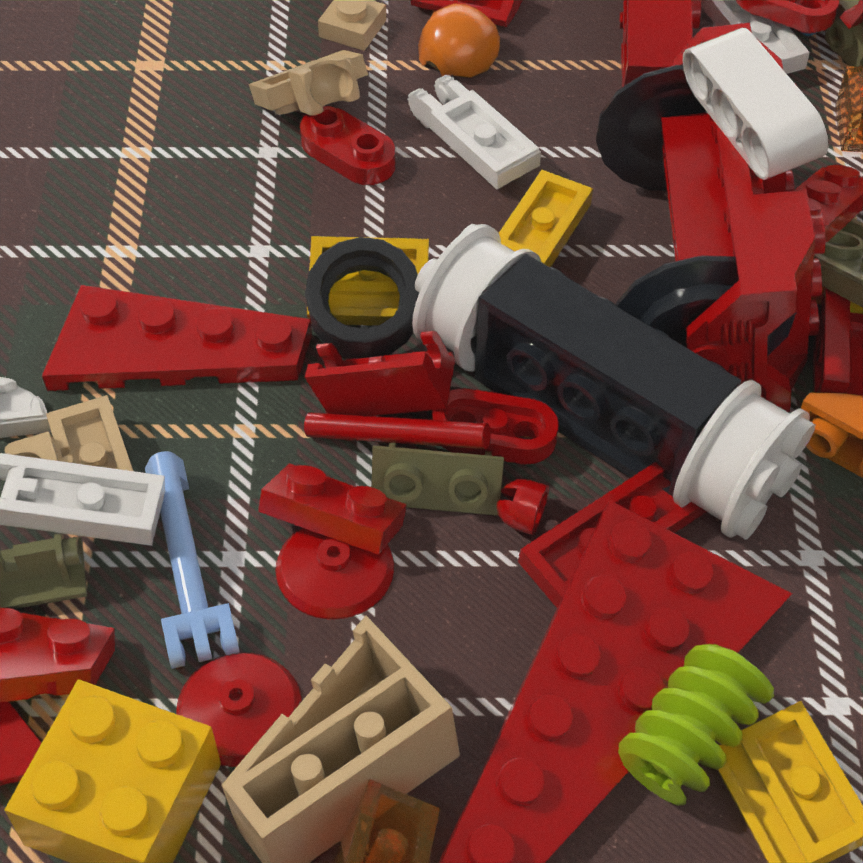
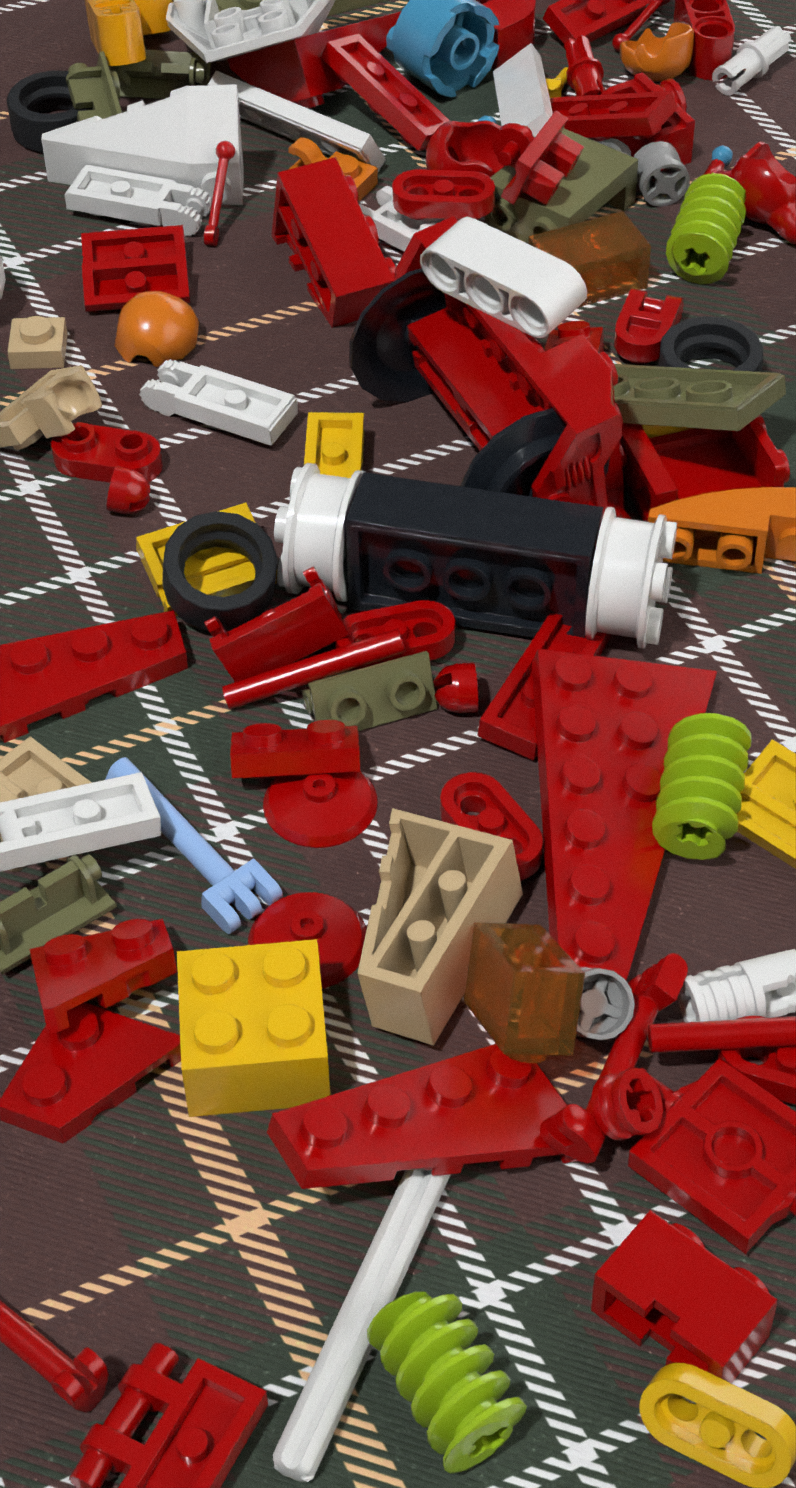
camera: 25 degrees left, 5 degrees down
none -> red hinge [106,466,150,514]
none -> red plate [440,772,543,881]

